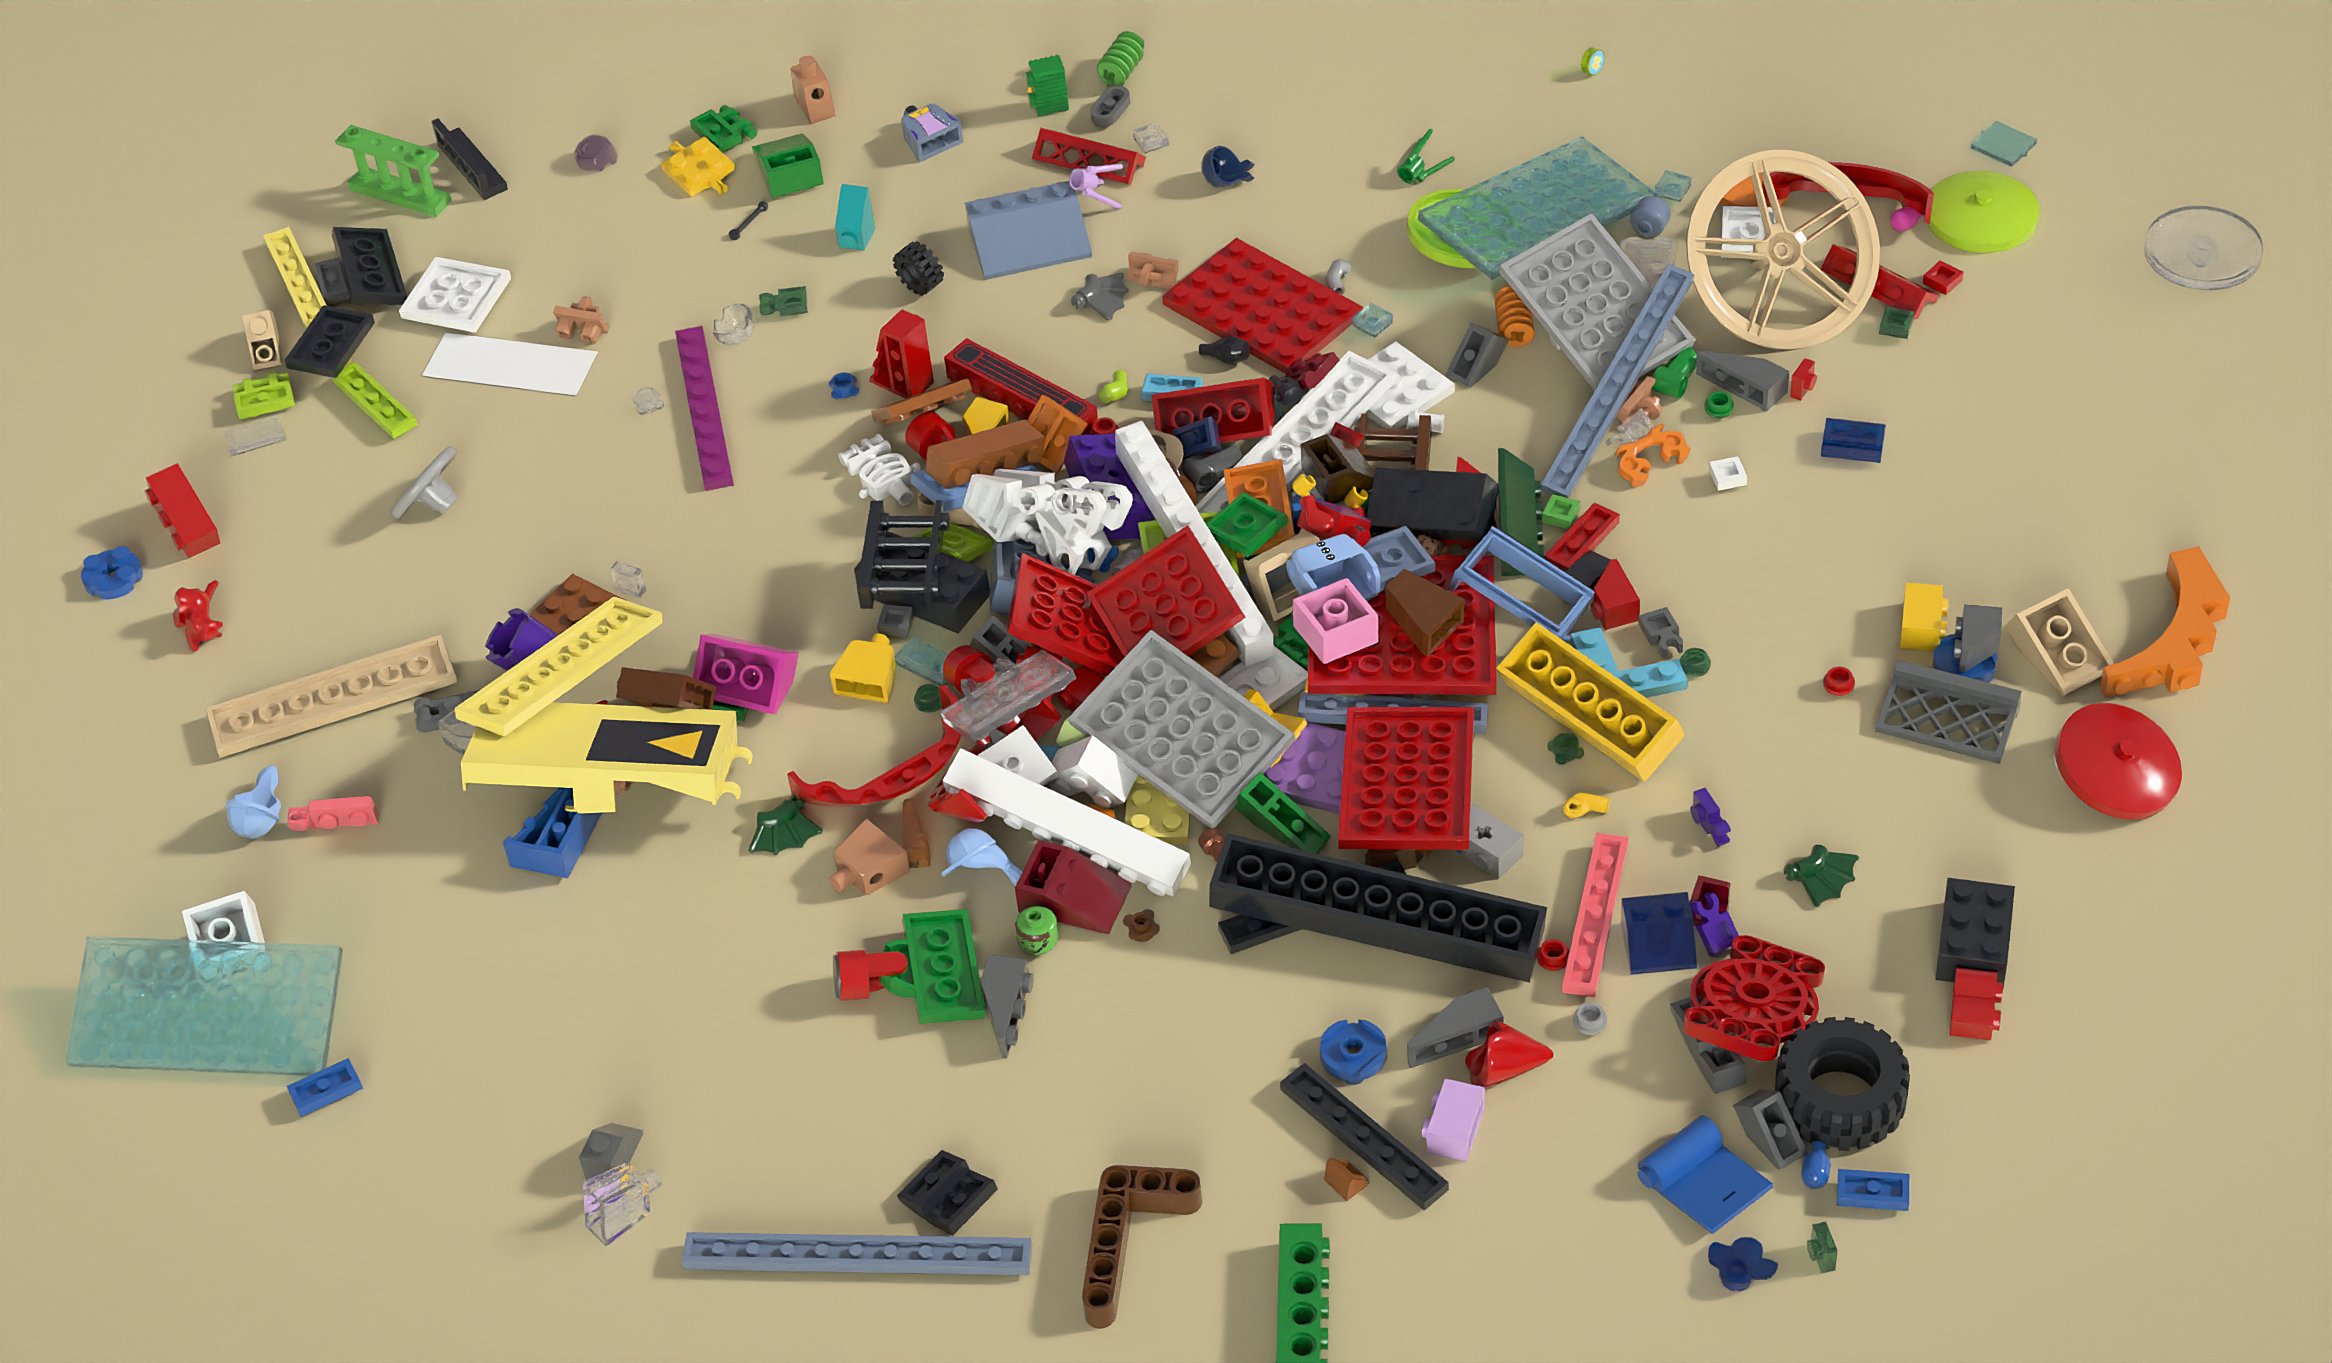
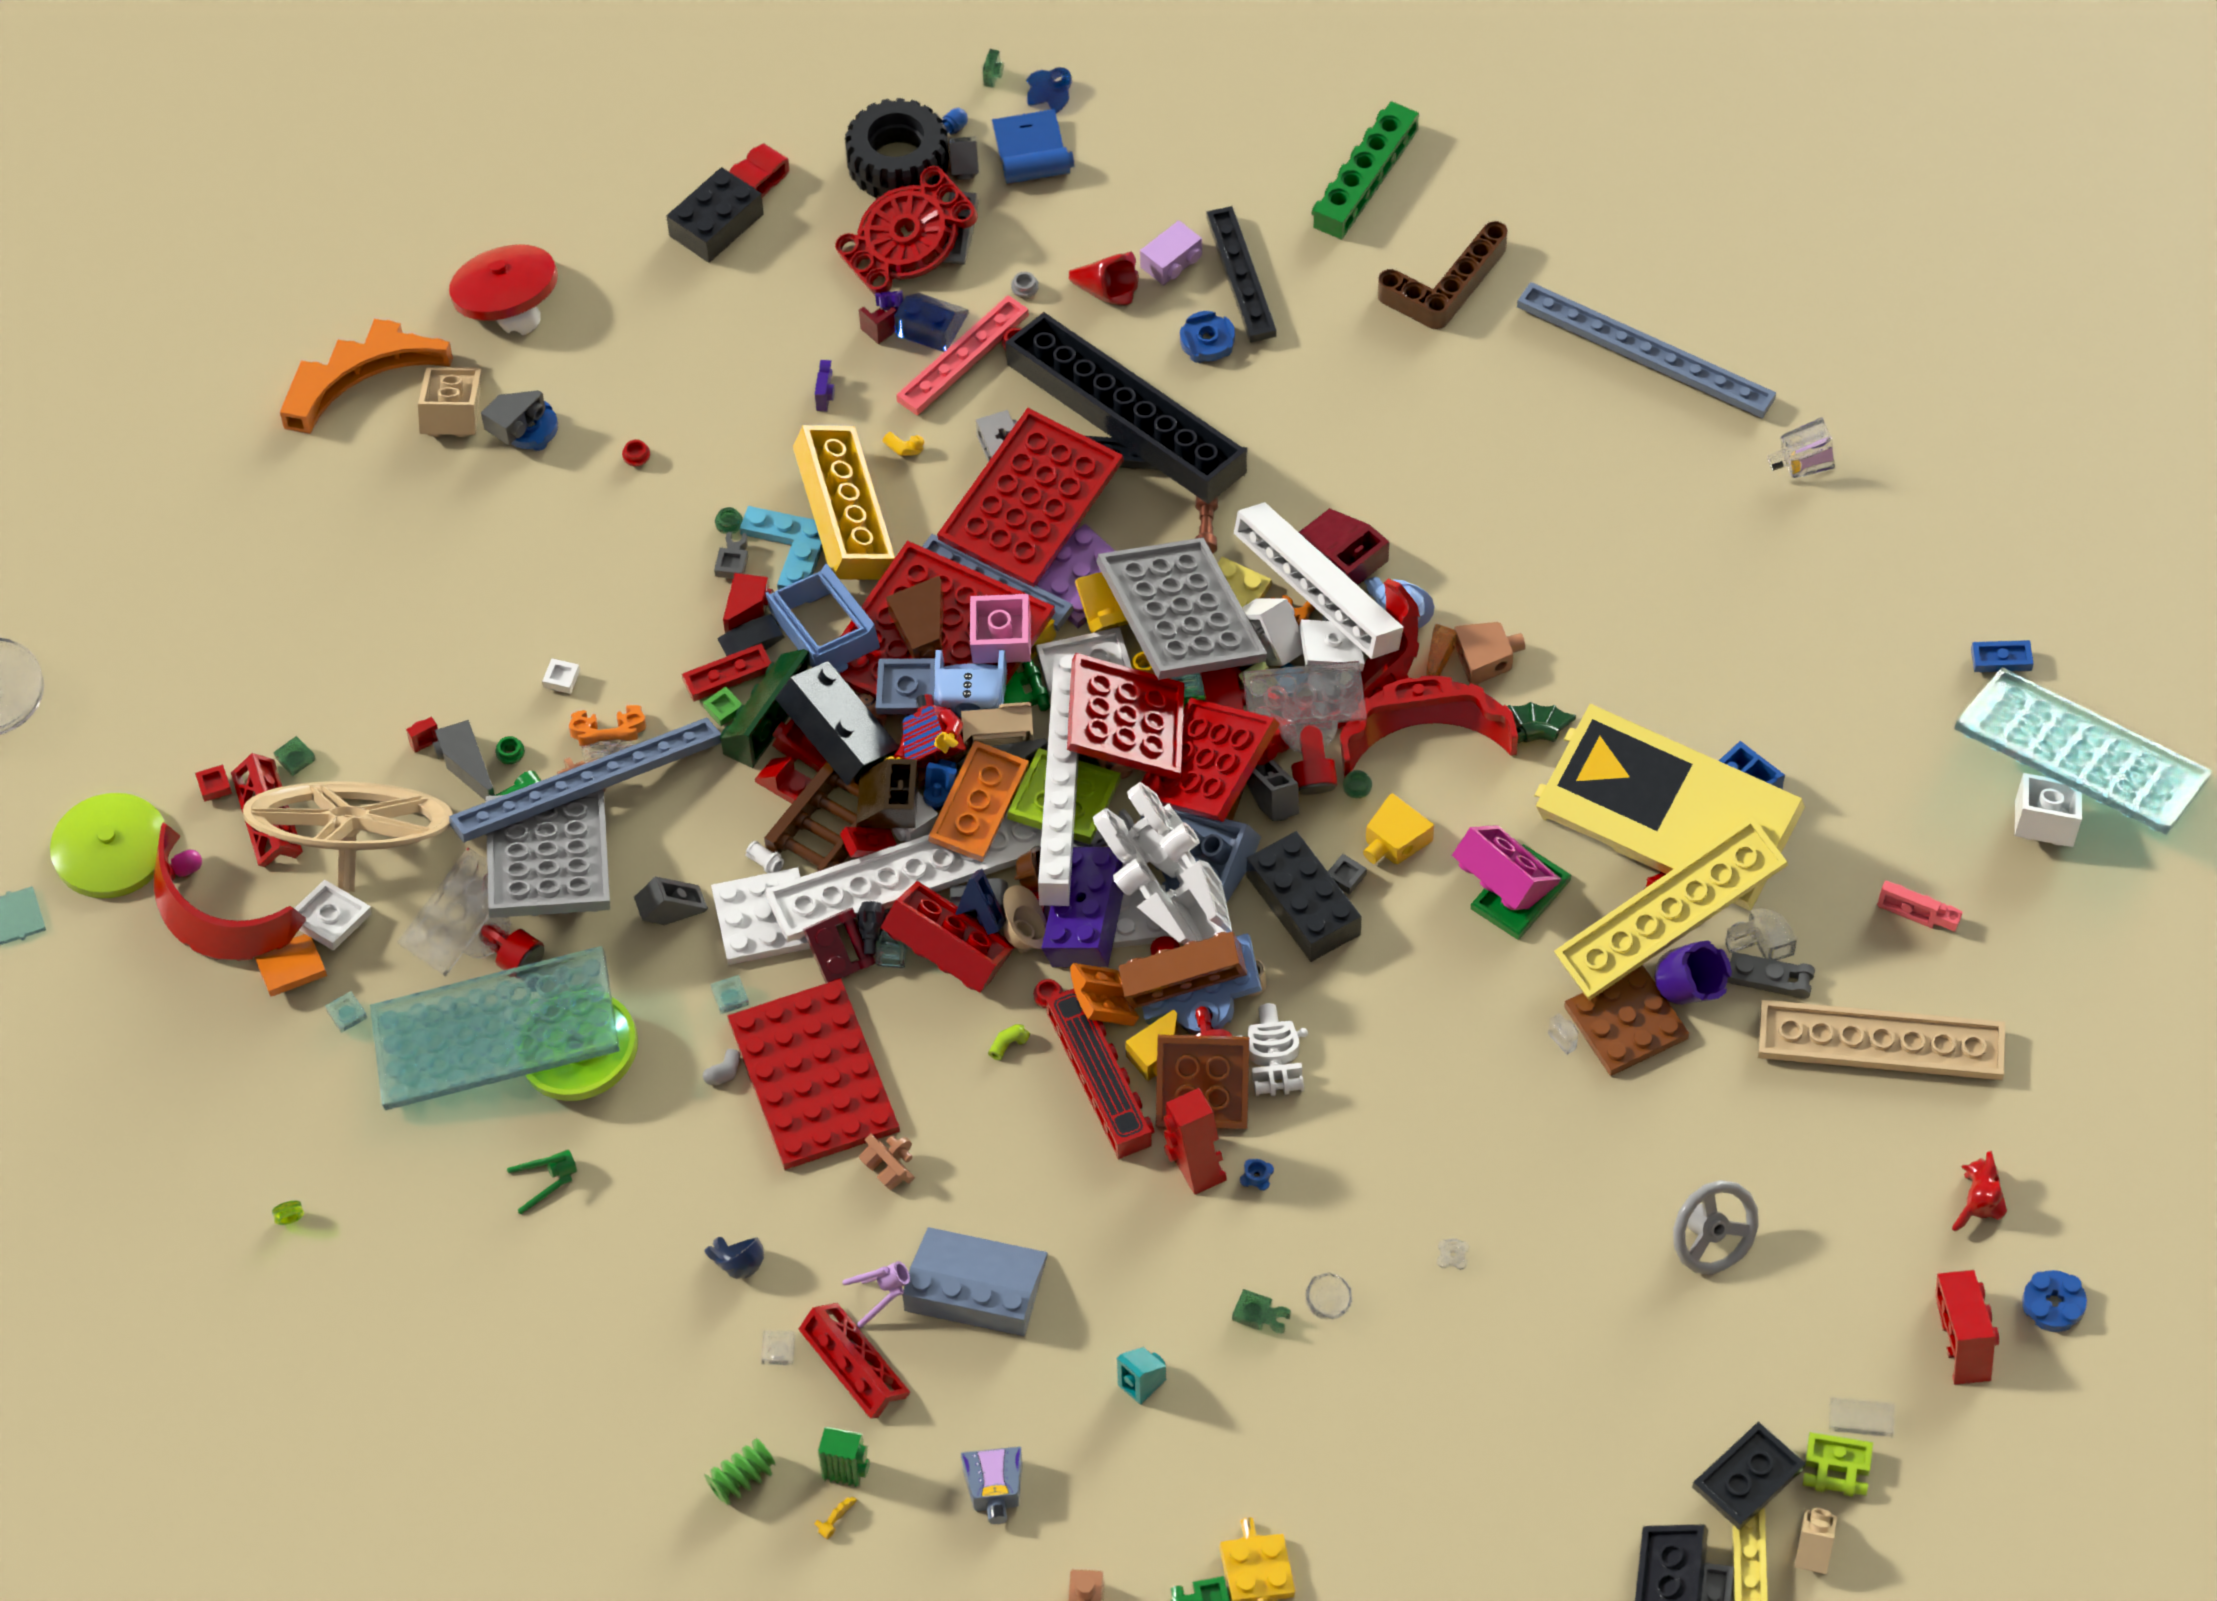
camera: 155 degrees left, 10 degrees up
light blue piece [225,766,281,839] -> none
lime plate [332,362,418,439] -> none
white plate [399,257,511,333] -> none
white sticker [422,332,598,396] -> none
nougat hips [553,296,610,343] -> none
dark grey slope [579,1123,643,1187] -> none
reddish brown window [616,667,717,710] -> none
magenta plate [675,326,734,491] -> none
black hinge [729,201,768,240] -> none
green slope [752,133,824,198] -> none
green plate [833,909,985,1024] -> none
black fence [857,500,950,609] -> none
black tyre [892,241,944,296] -> none
clear light blue plate [894,637,948,687] -> none
black slope [897,1150,998,1236] -> none
lime plate [912,522,993,562] -> none
dark grey slope [981,955,1034,1058] -> none
bright green head [1015,906,1059,955] -> none
dark grey arm [1071,273,1129,320] -> none
dark grey plate [1090,86,1130,127] -> none
reddish brown plate [1123,909,1160,942] -> none
medium azure plate [1141,374,1203,401] -> none
black piece [1198,337,1250,364] -> none
green plate [1206,492,1289,558] -> none
green slope [1234,772,1331,853] -> none
dark orange slope [1324,1158,1370,1201] -> none
dark grey slope [1407,987,1504,1068] -> none
orange piece [1494,285,1535,347] -> none
clear green plate [1547,733,1584,765] -> none
sand blue head [1630,196,1671,238] -> none
dark green arm [1784,845,1859,907] -> none
clear blue plate [1821,418,1886,463] -> none
blue plate [1837,1169,1910,1211] -> none
dark grey fence [1875,660,2022,764] -> none
yellow brick [1900,582,1949,651] -> none

